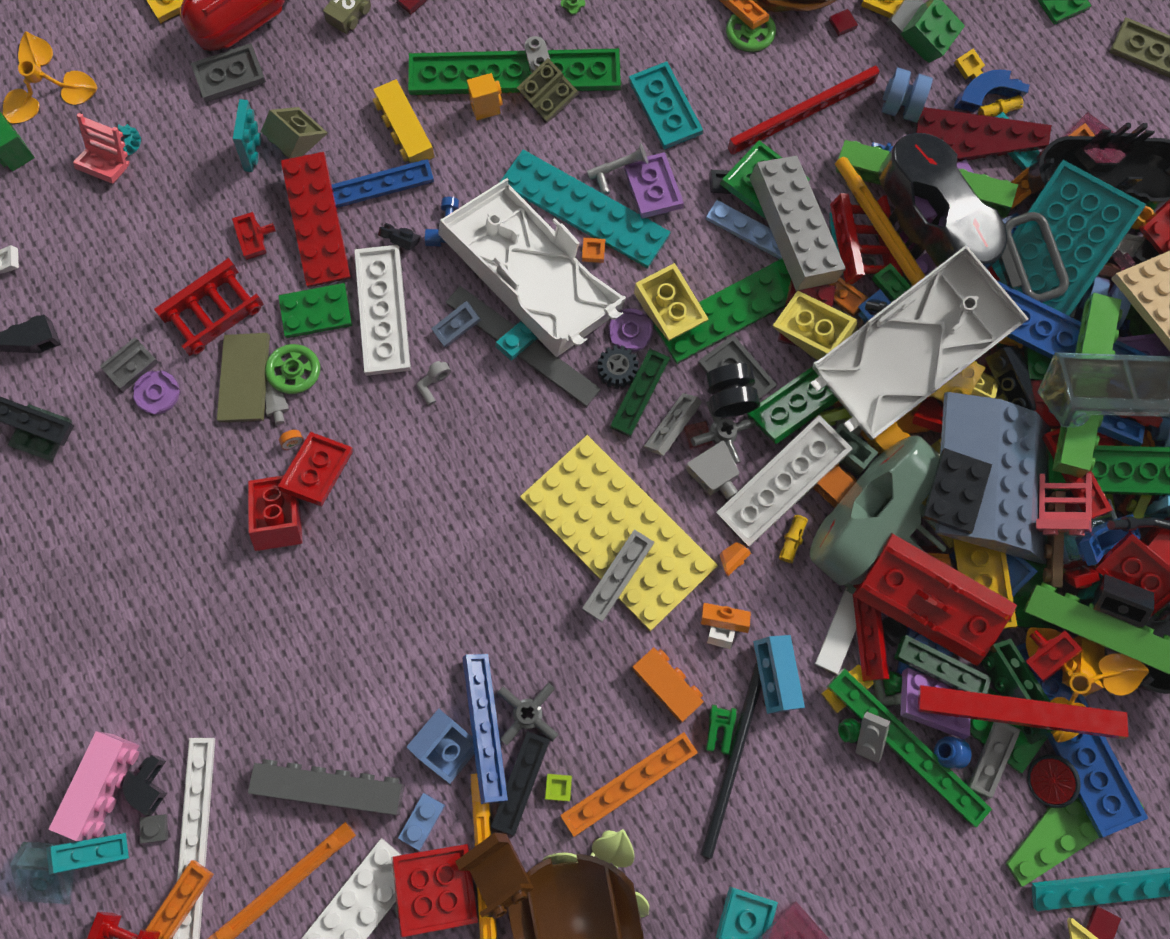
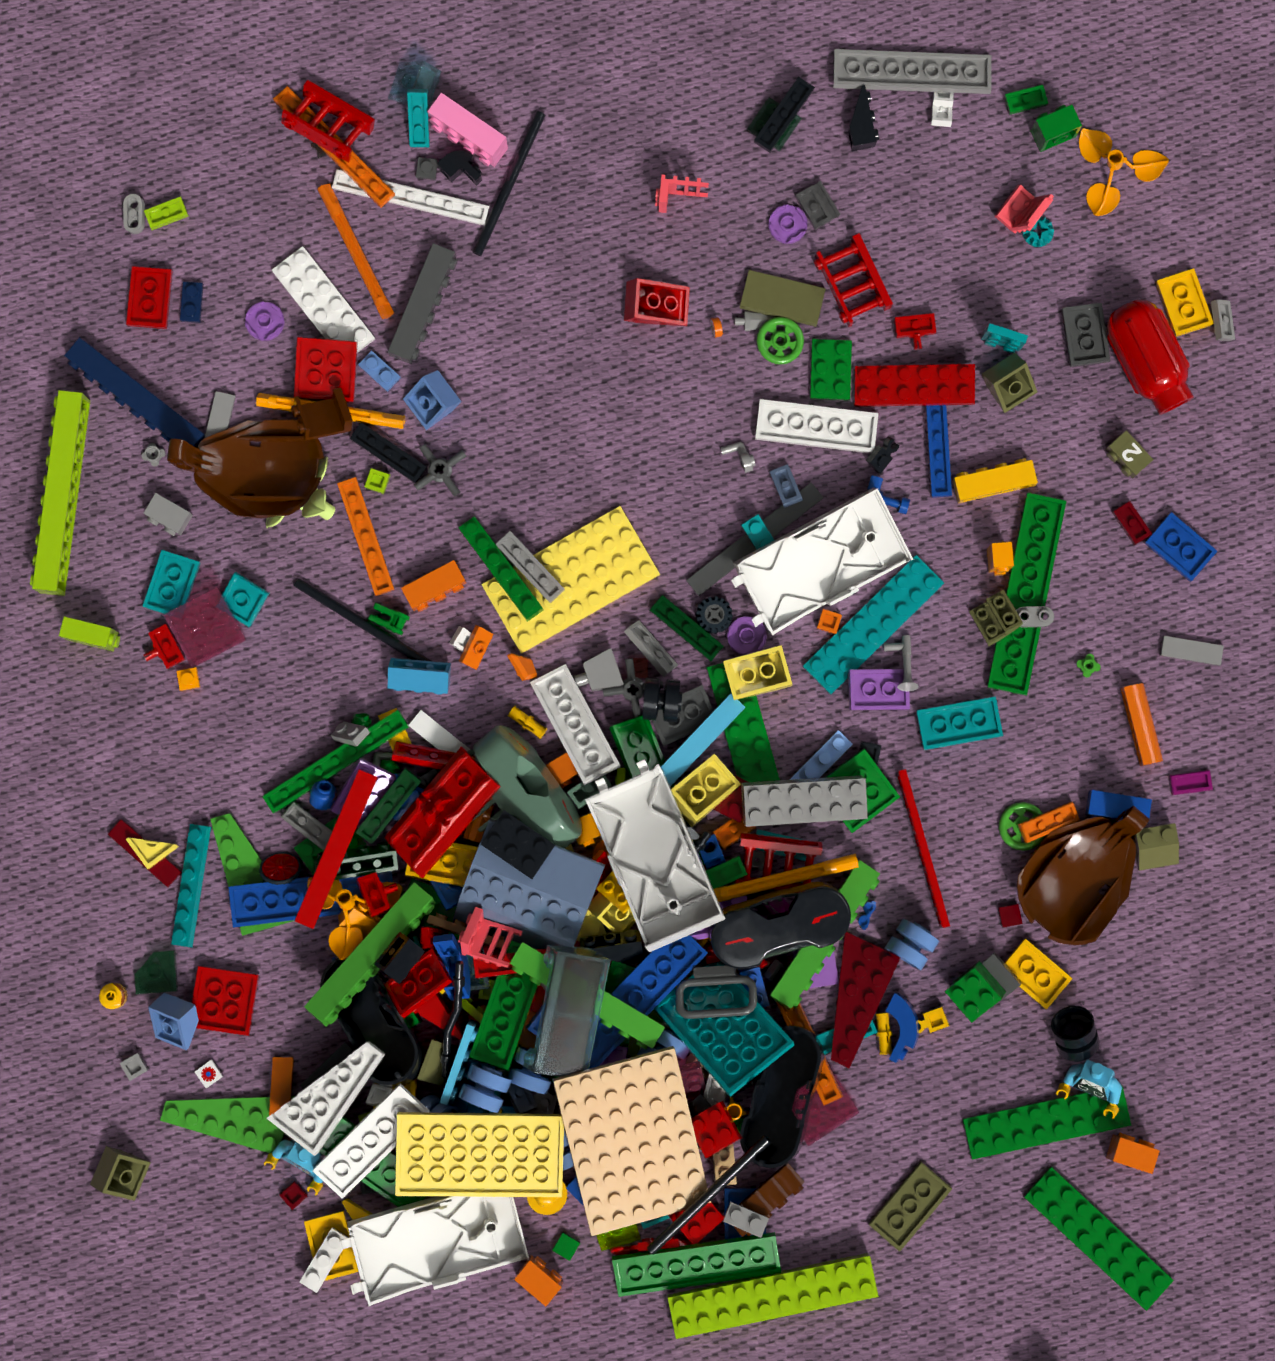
camera: 105 degrees right, 10 degrees up
red plate [278,432,353,507] -> none
plate [462,654,508,804] -> none
none -> green plate [459,516,543,622]
none -> black piece [473,111,546,256]
none -> coral plate [655,175,709,213]
none -> medium azure tile [661,694,745,787]

